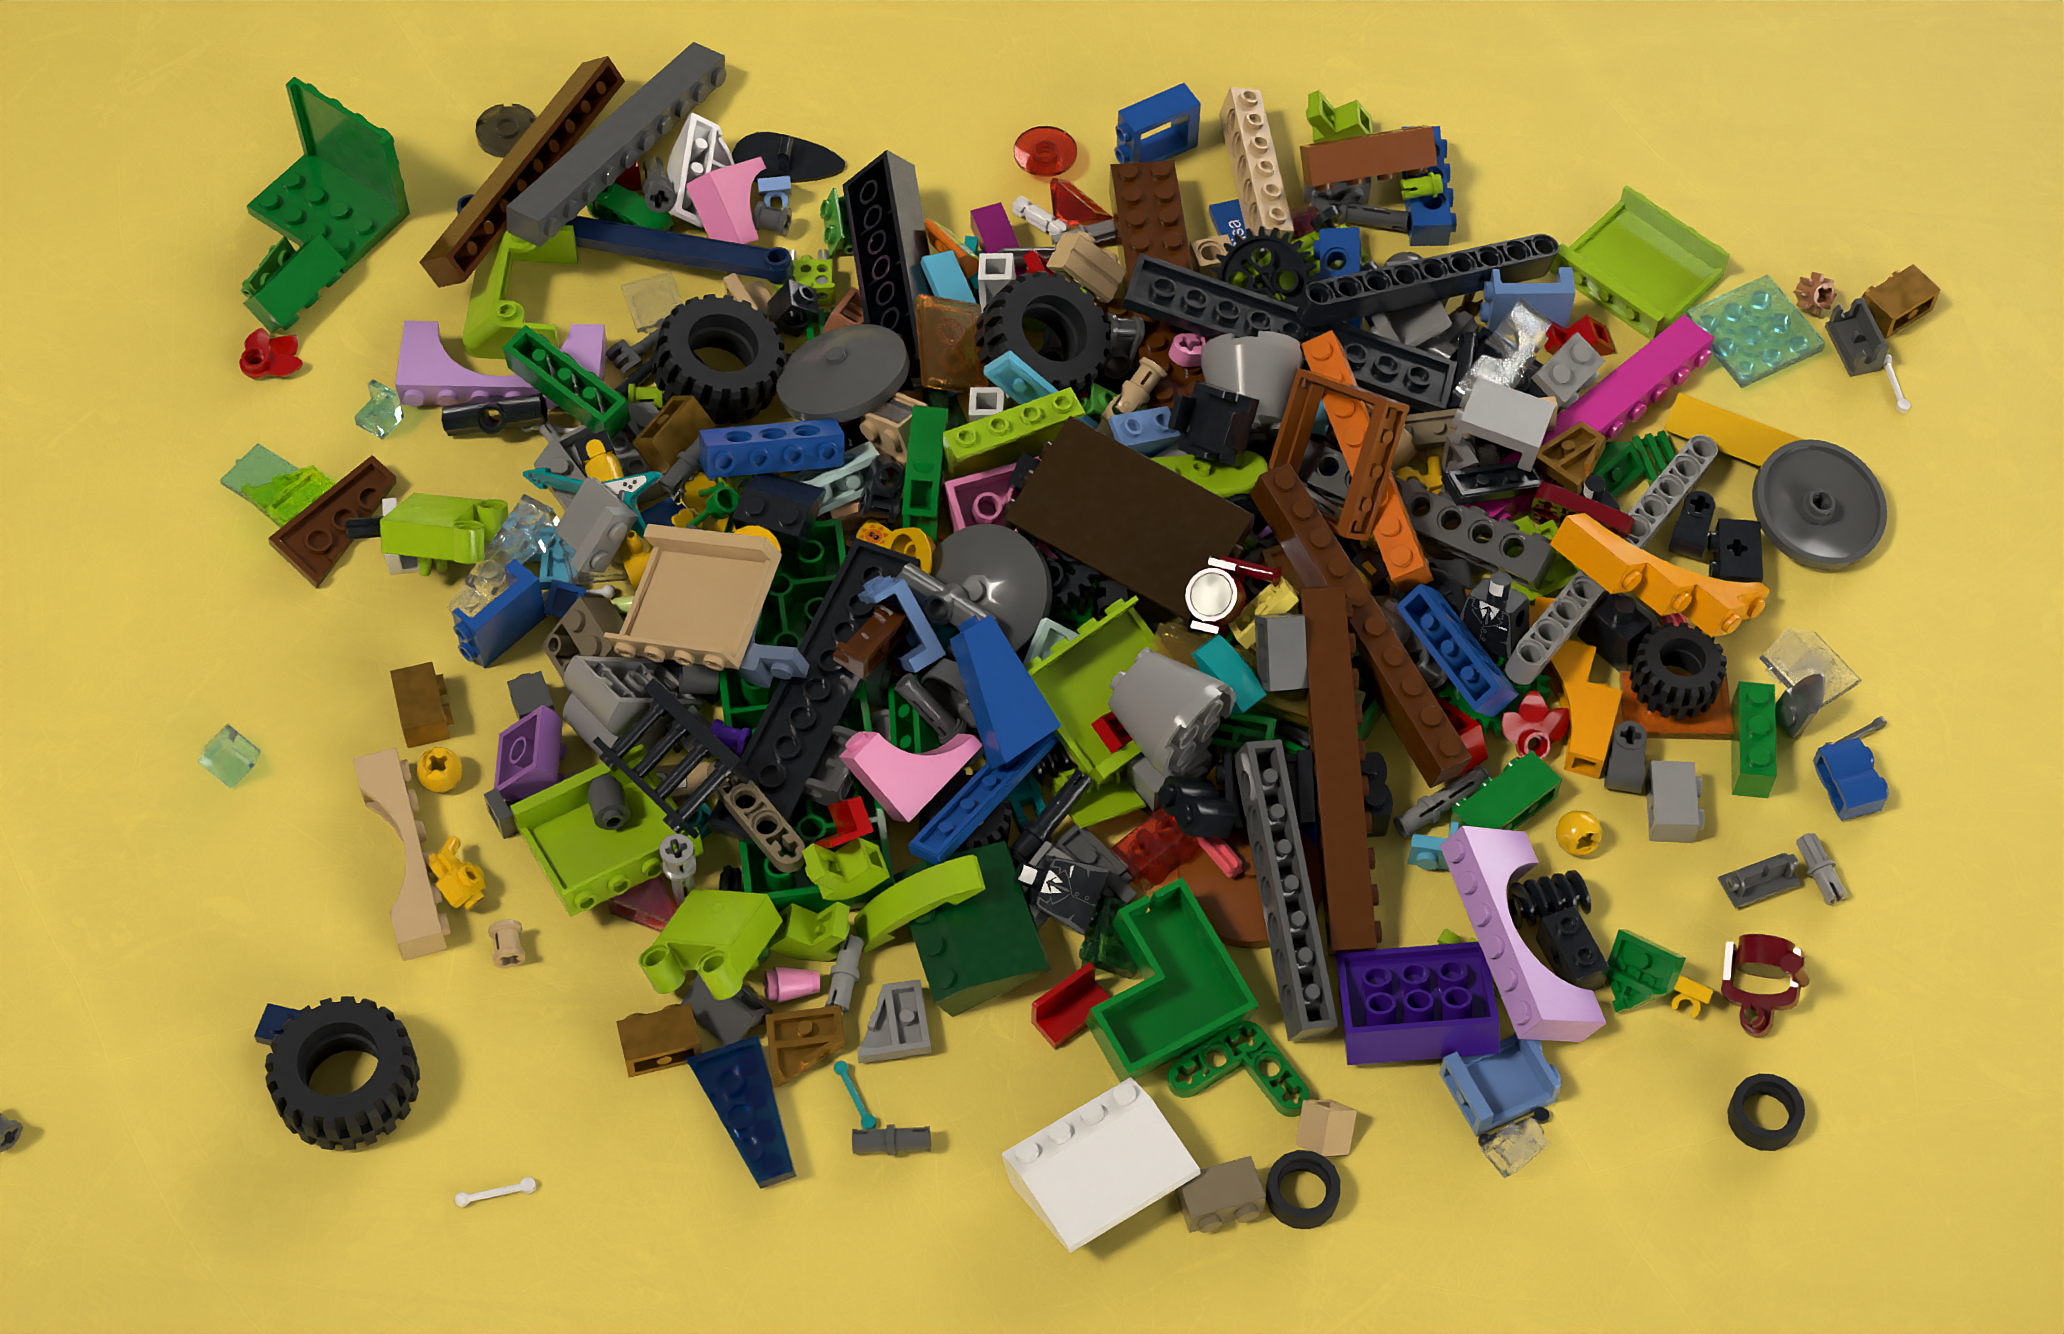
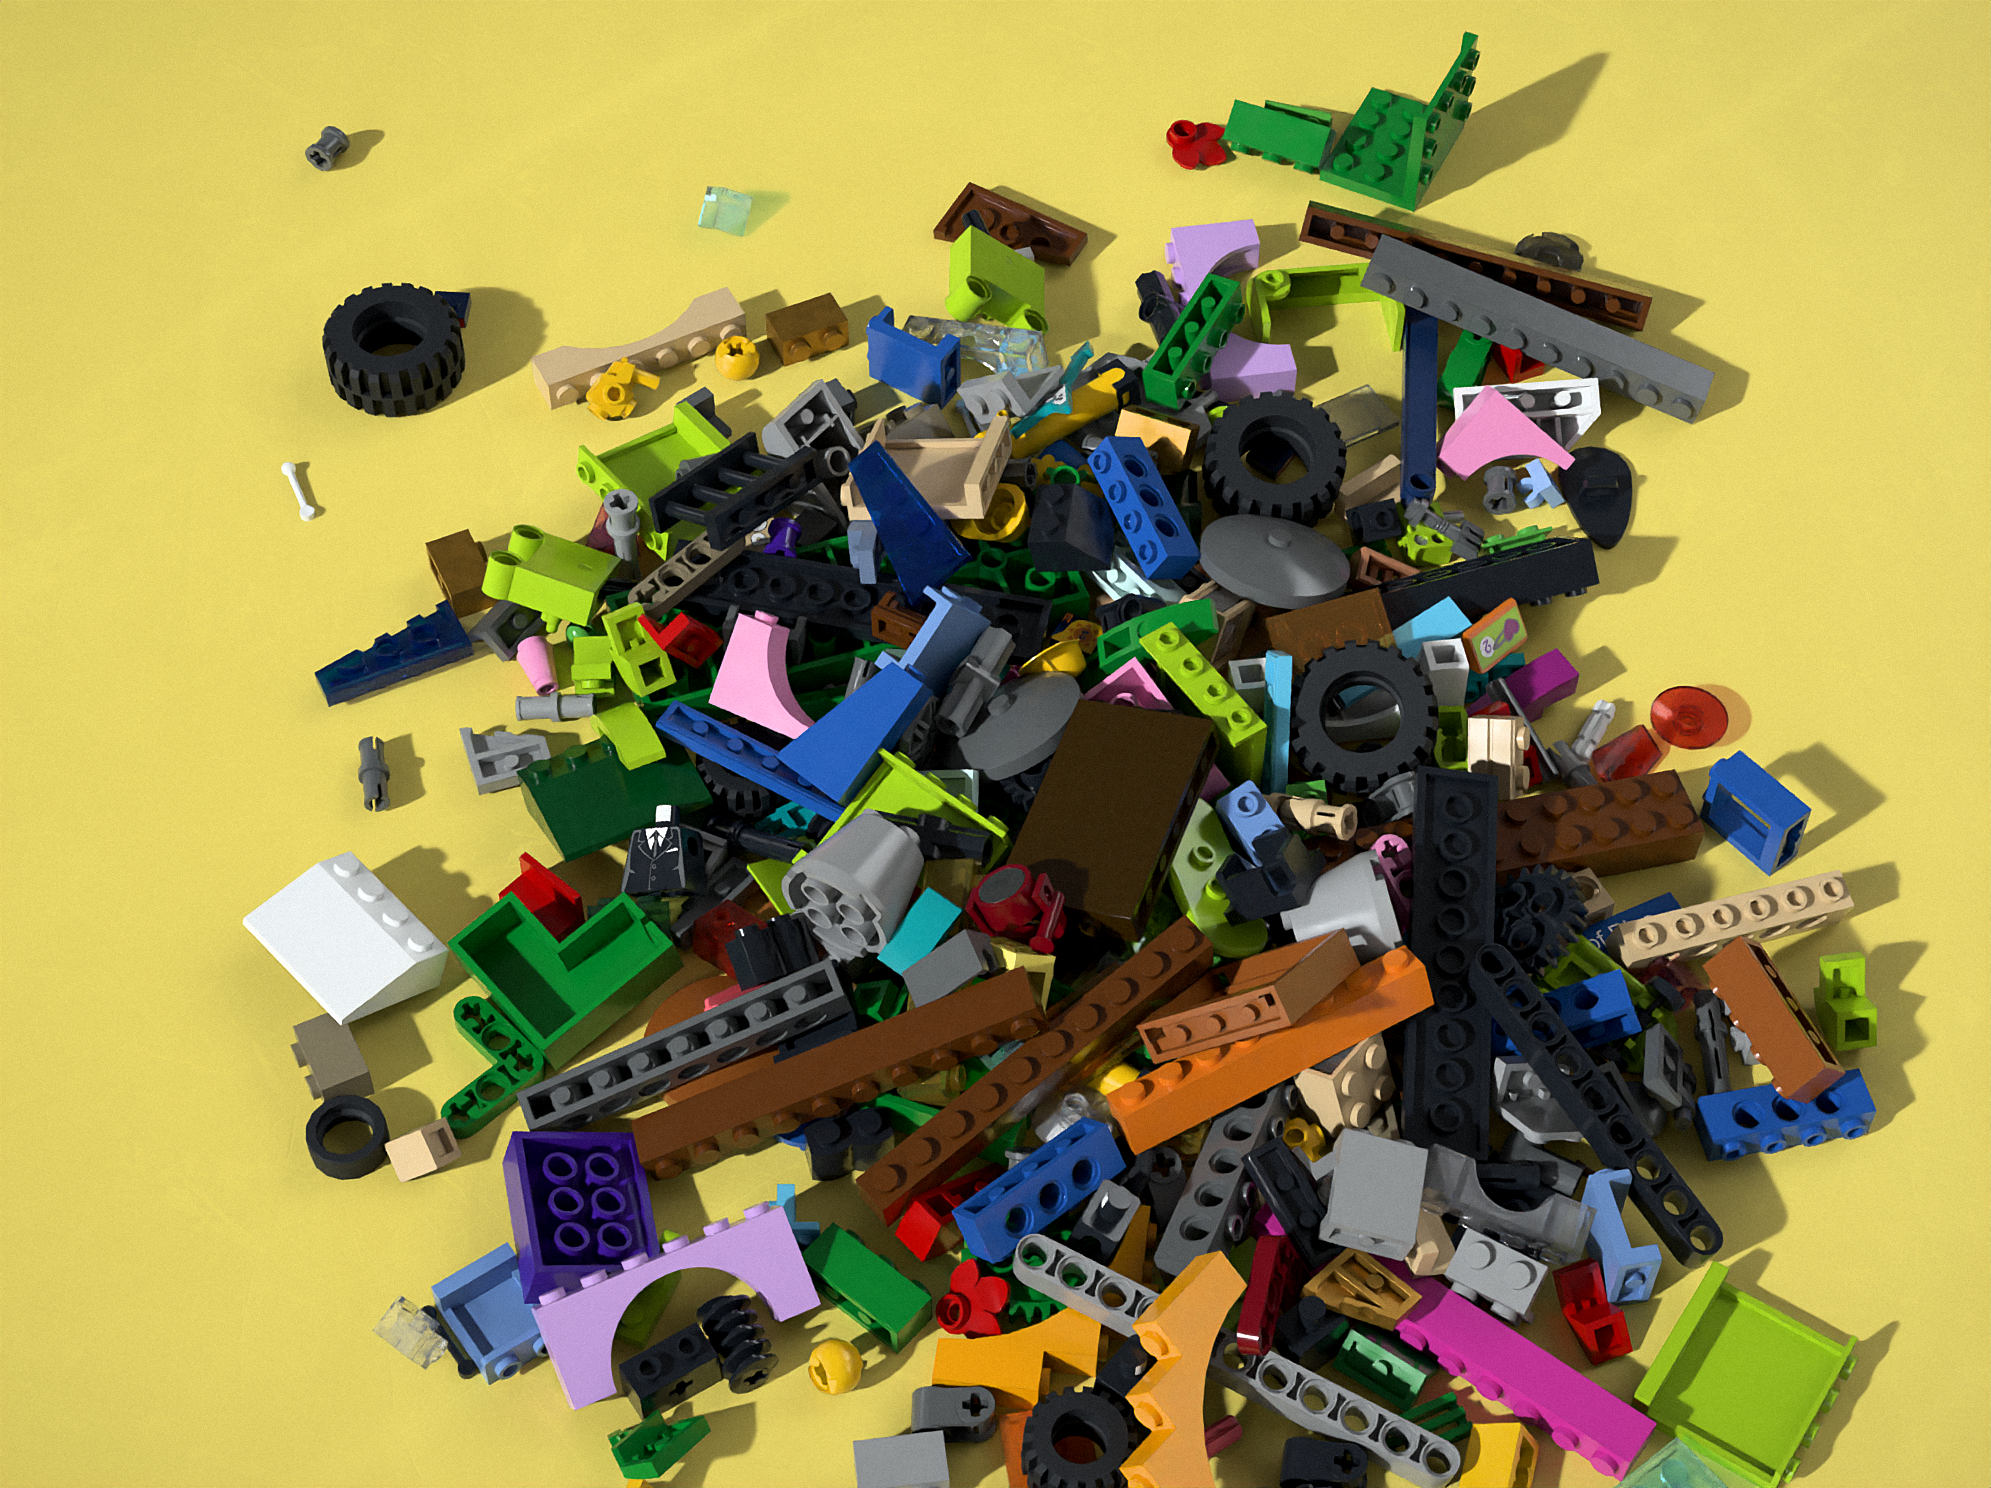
camera: 80 degrees right, 5 degrees down
clear light blue piece [220,443,303,512] -> none
clear neon green wing [240,465,335,528] -> none
clear light blue panel [354,379,404,440] -> none
tan bush [488,919,526,968] -> none
medium lavender brick [494,705,567,800] -> none
blue plate [543,579,587,619] -> none
dark grey pin [643,156,674,213] -> none
pearl gold wing [765,1005,845,1088] -> none
teal hinge [834,1060,876,1129] -> none
green tile [1211,712,1279,749] -> none
light grey pin [1393,765,1491,838] -> none
lime pin [1400,172,1443,200] -> none
none -> clear blue wing [847,440,973,607]
none -> black piece [875,810,994,869]
none -> dark grey hinge [1403,497,1485,560]
none -> dark grey plate [1642,1023,1697,1130]

